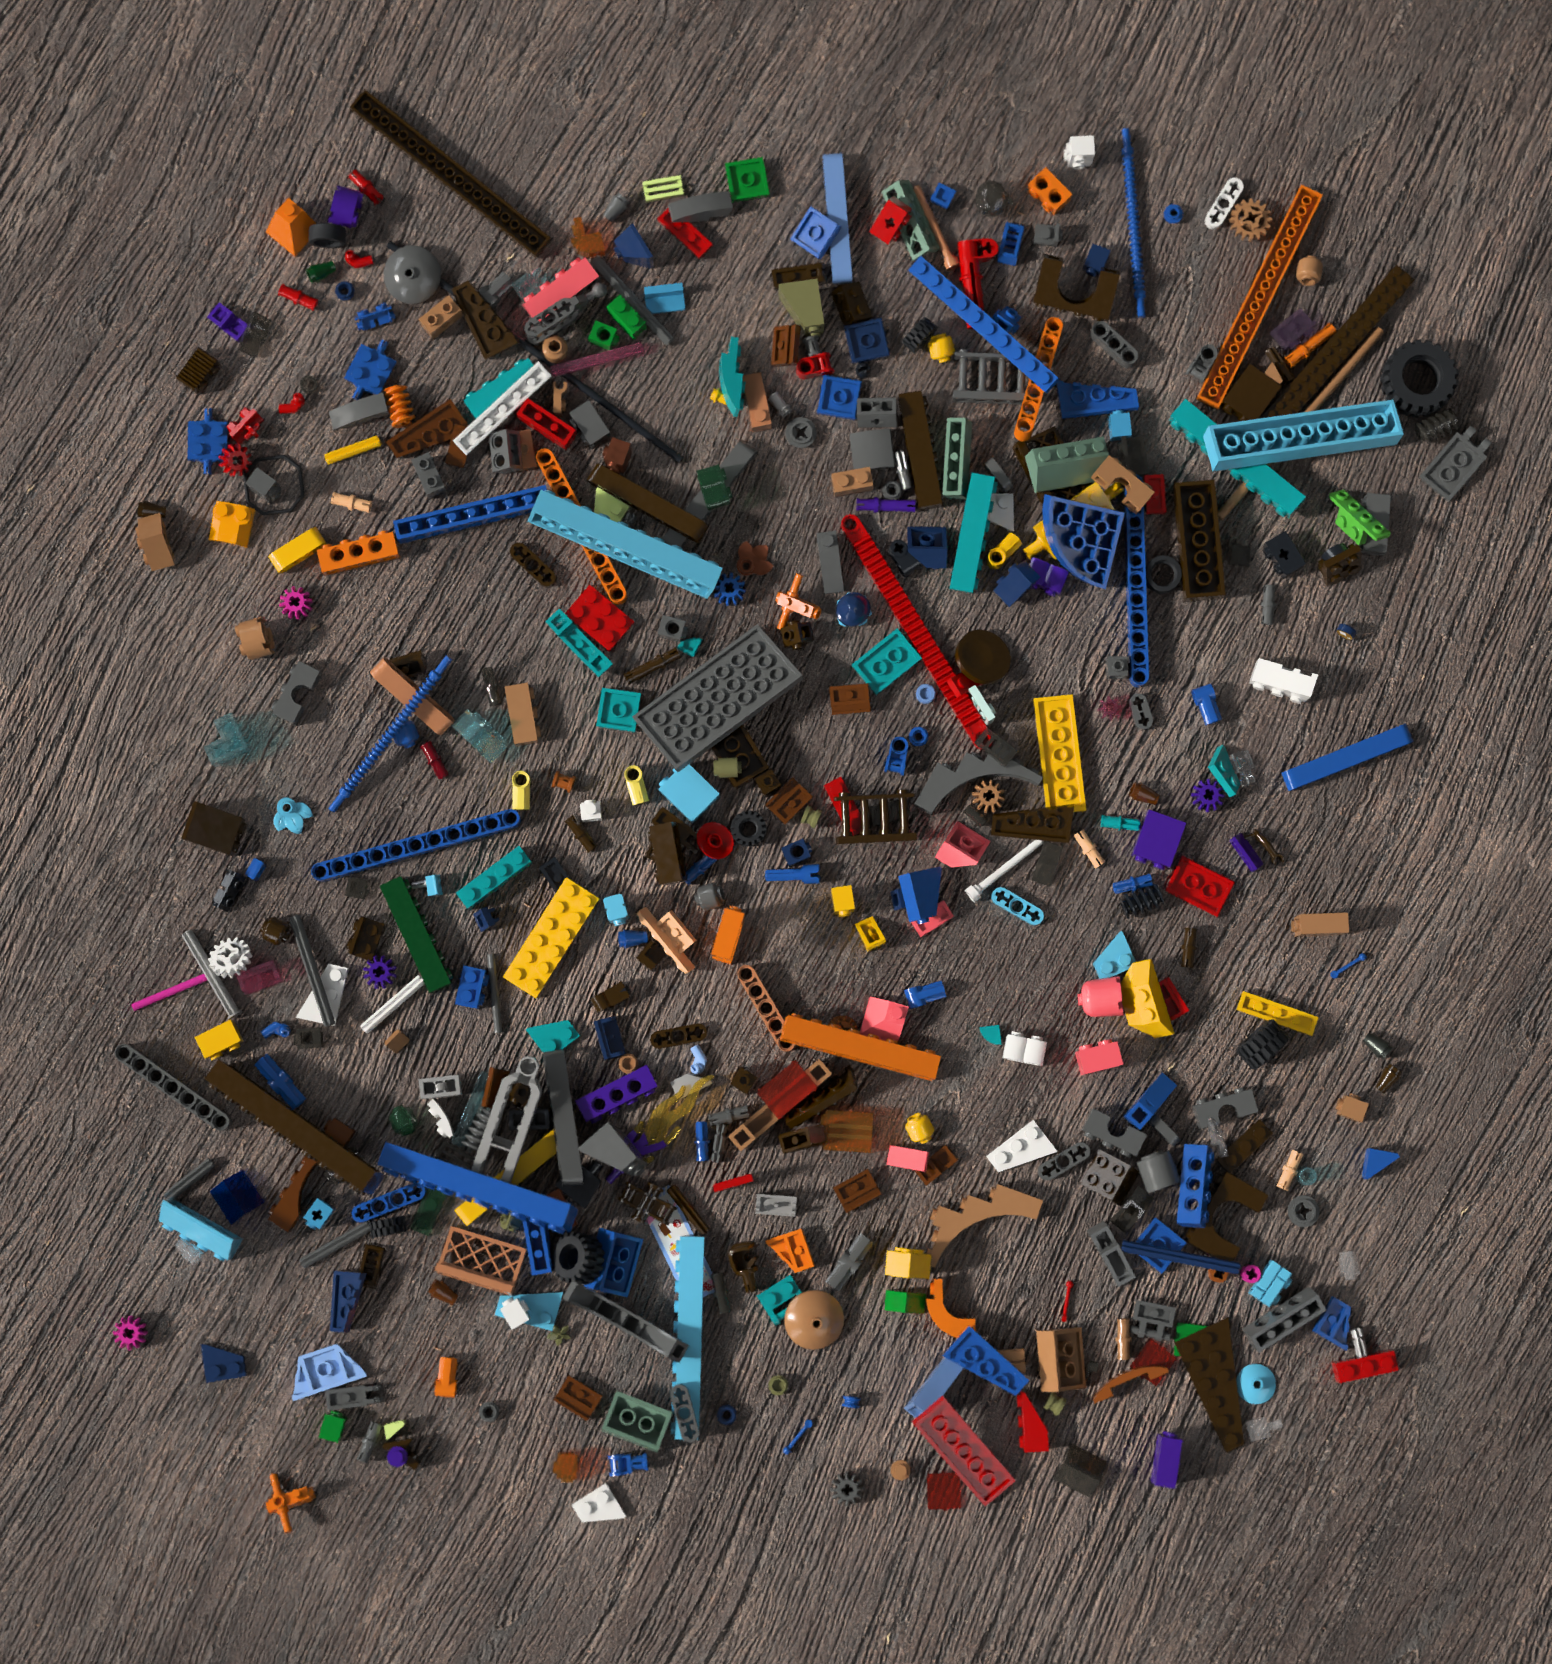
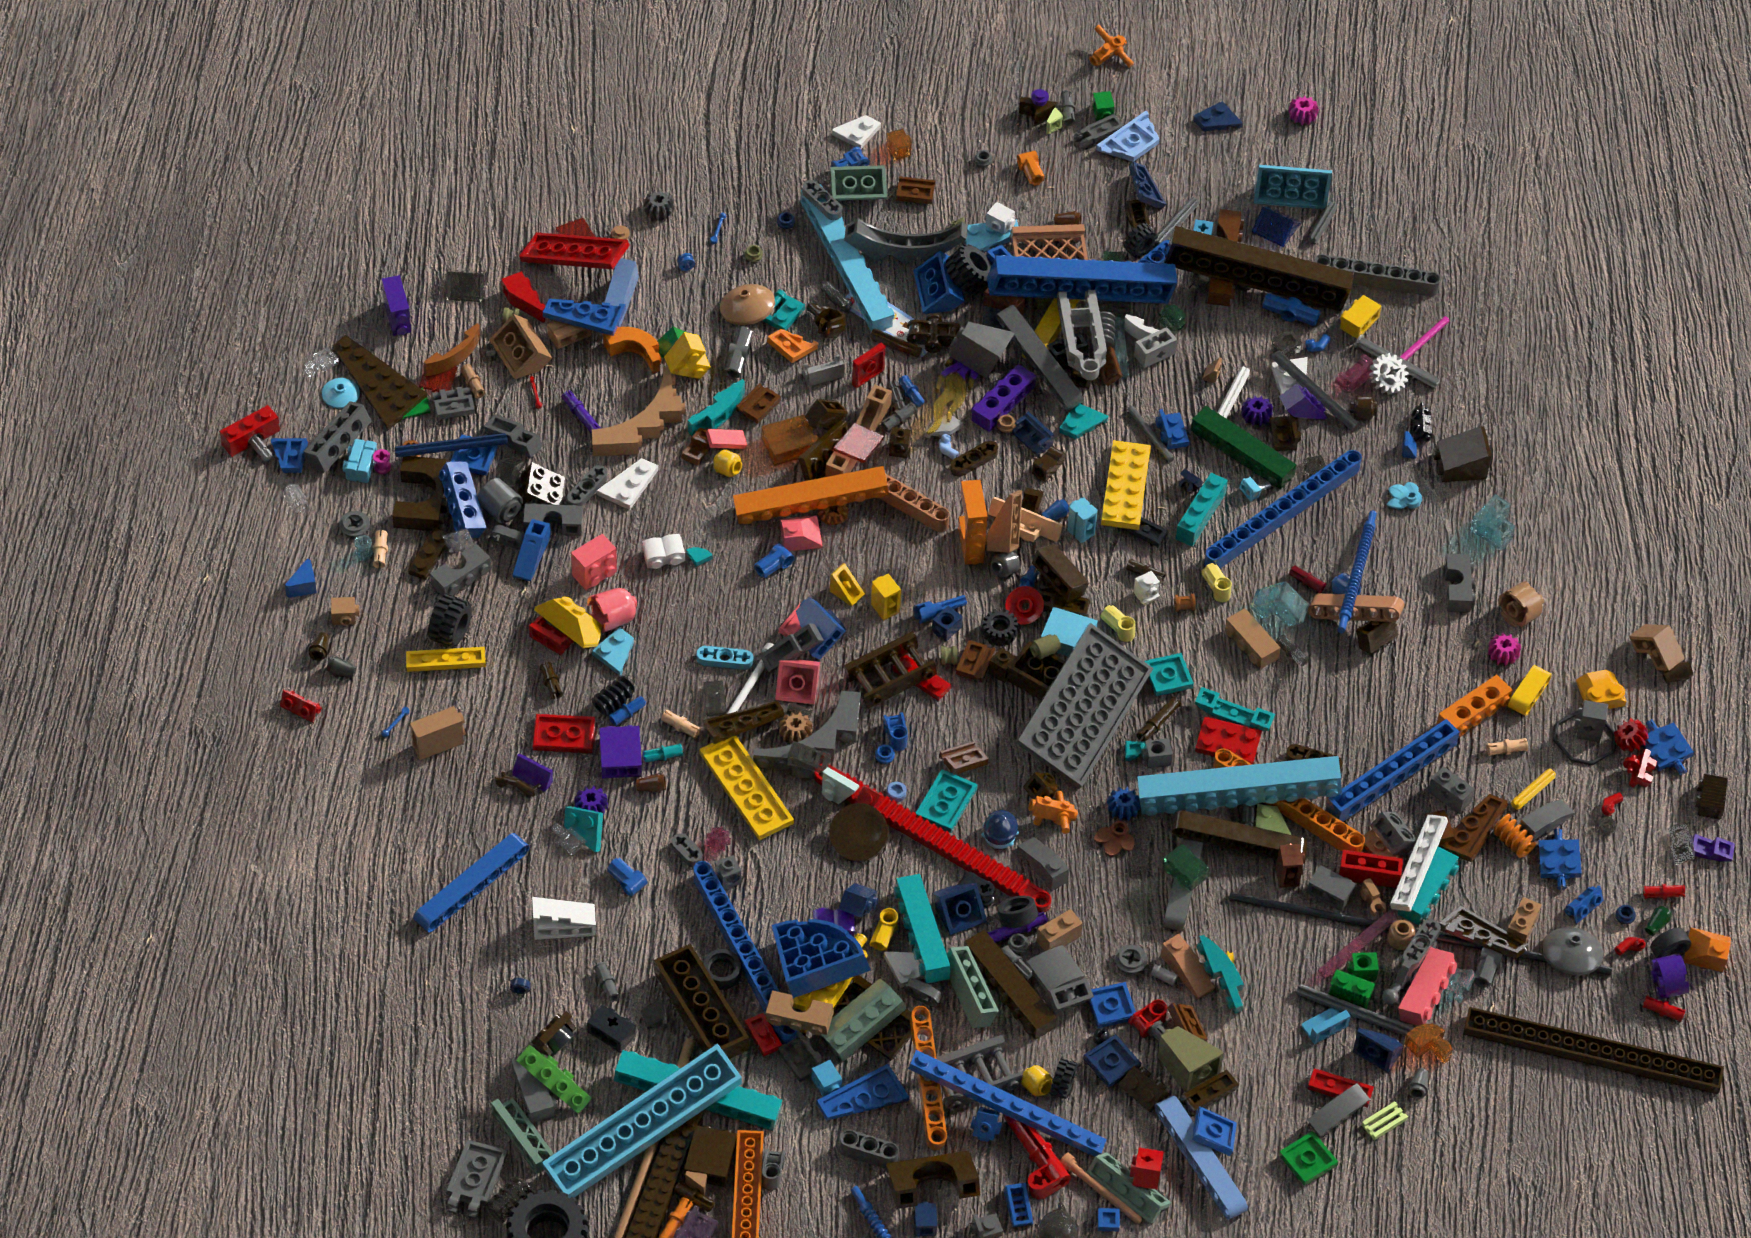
camera: 155 degrees right, 30 degrees down
none -> red hinge [280,689,322,723]
none -> sand green fence [491,1098,554,1175]
none -> dark purple pin [561,390,601,435]
none -> teal slope [688,379,745,436]
none -> dark grey slope [759,624,824,672]
none -> medium nougat slope [985,490,1022,553]
none -> black tyre [997,896,1038,928]
none -> dark purple slope [1279,384,1328,419]

